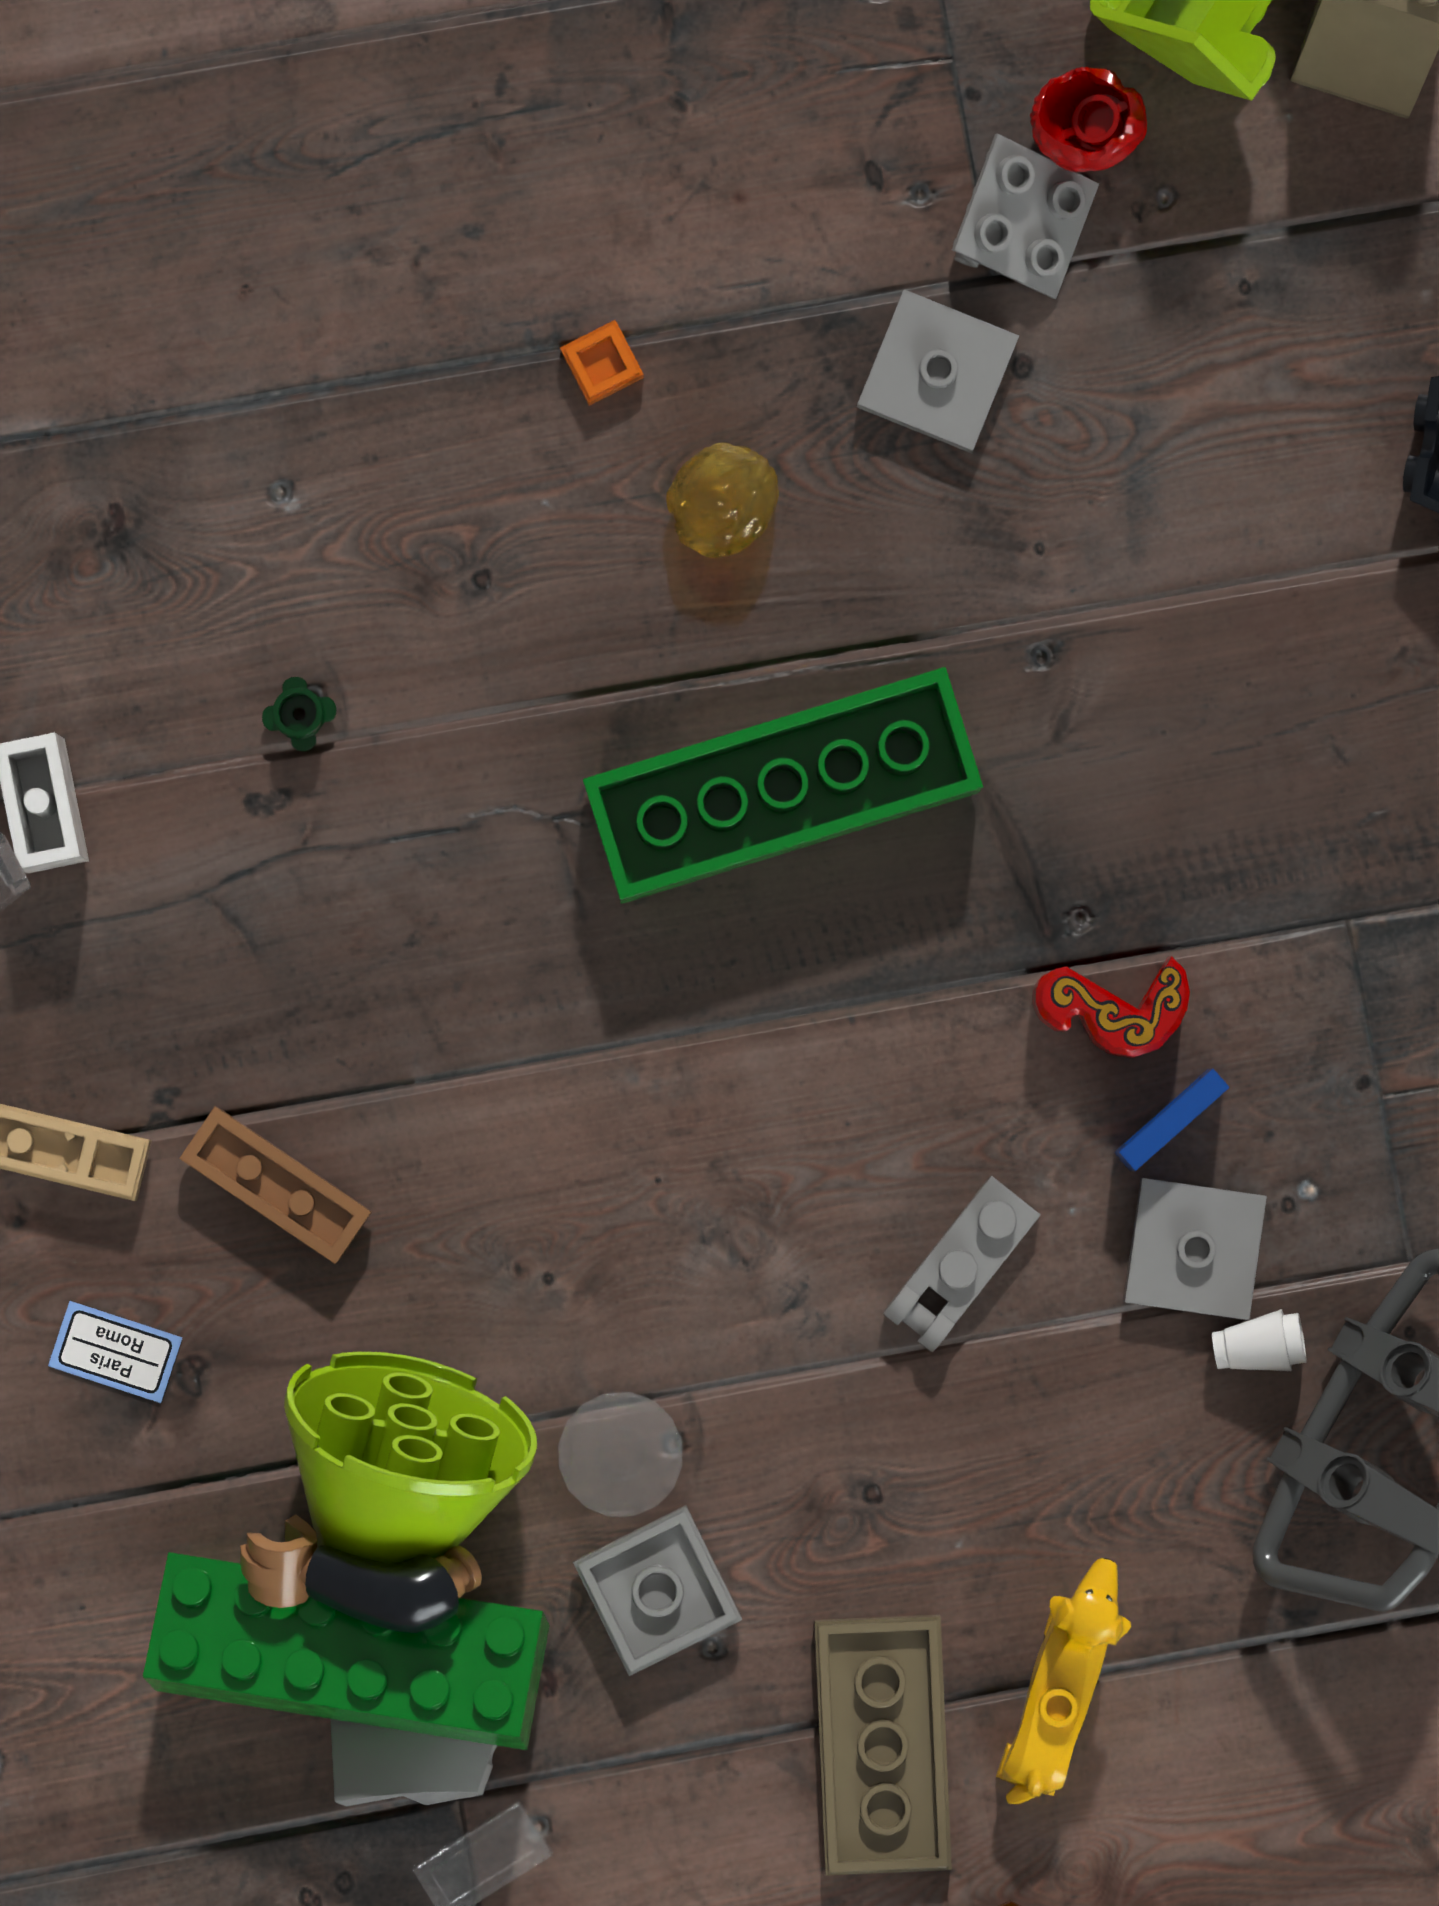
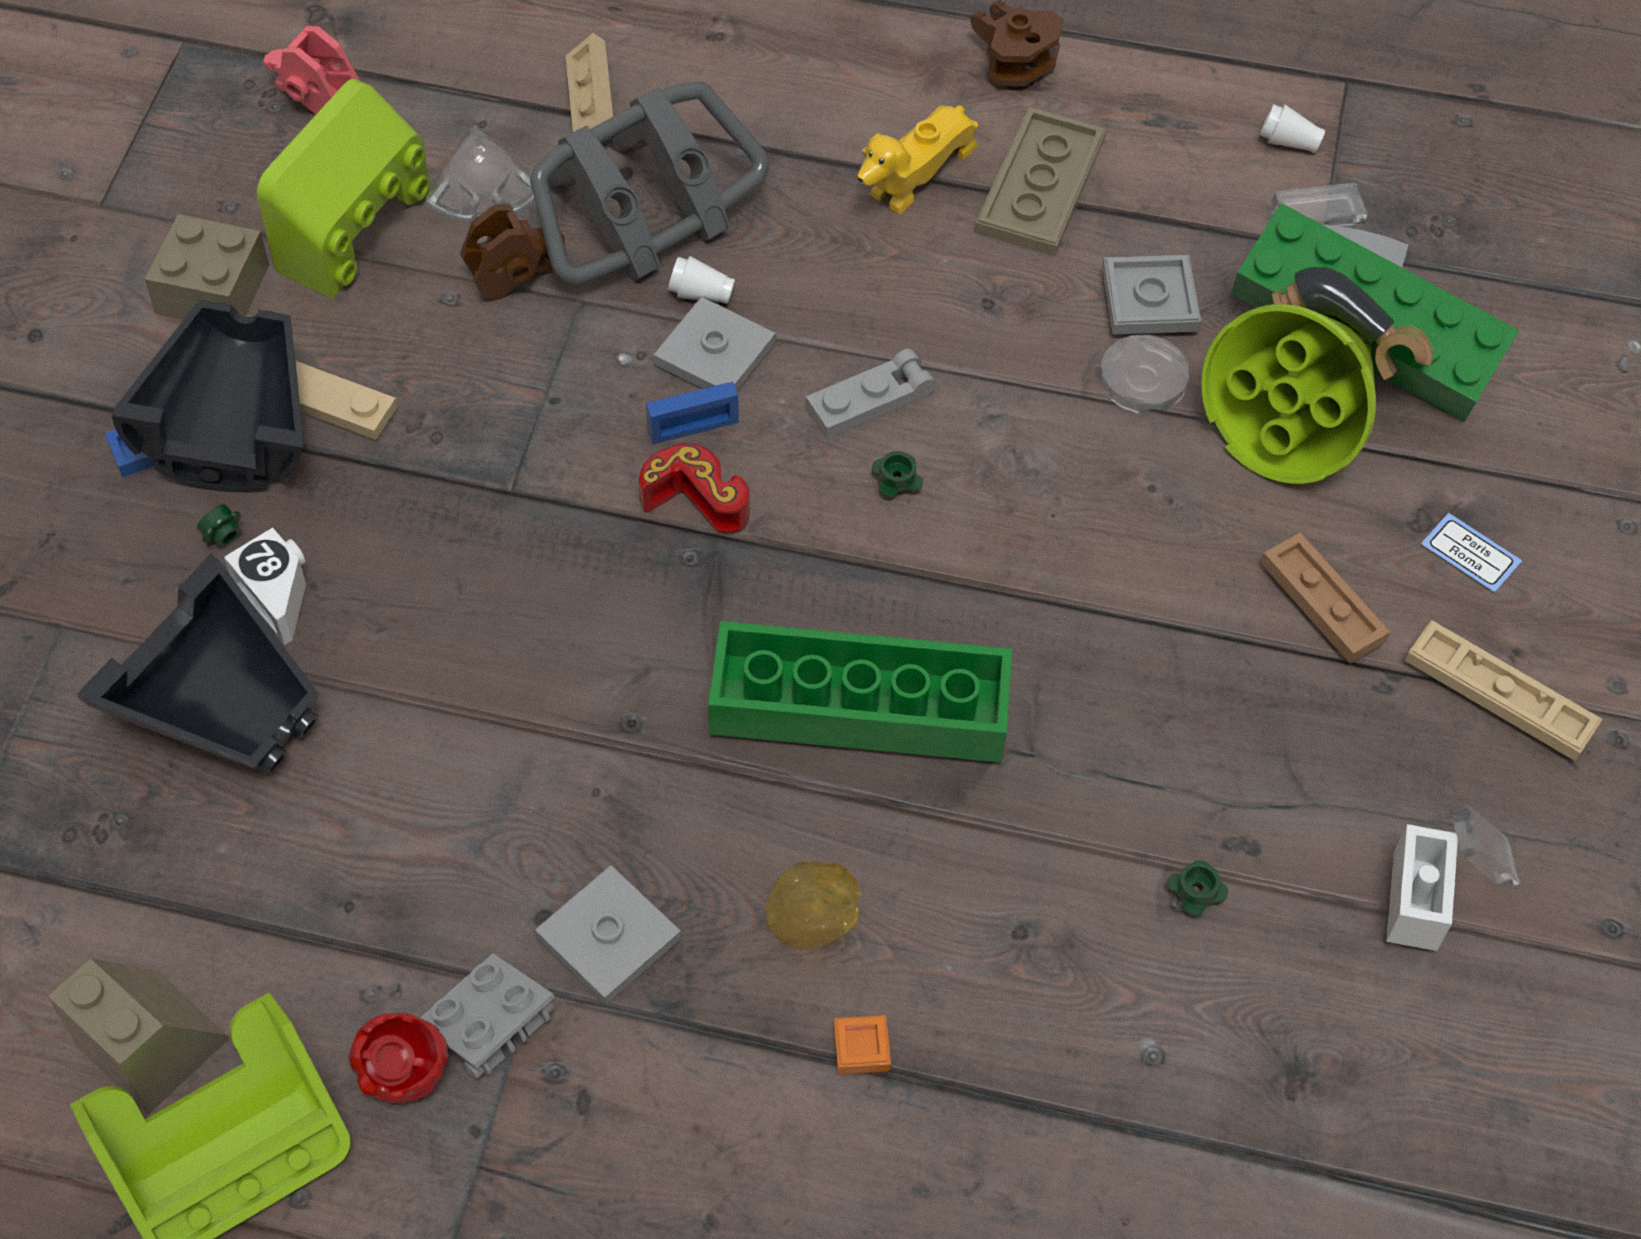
camera: 155 degrees left, 30 degrees down
none -> dark green plate [872,451,923,498]

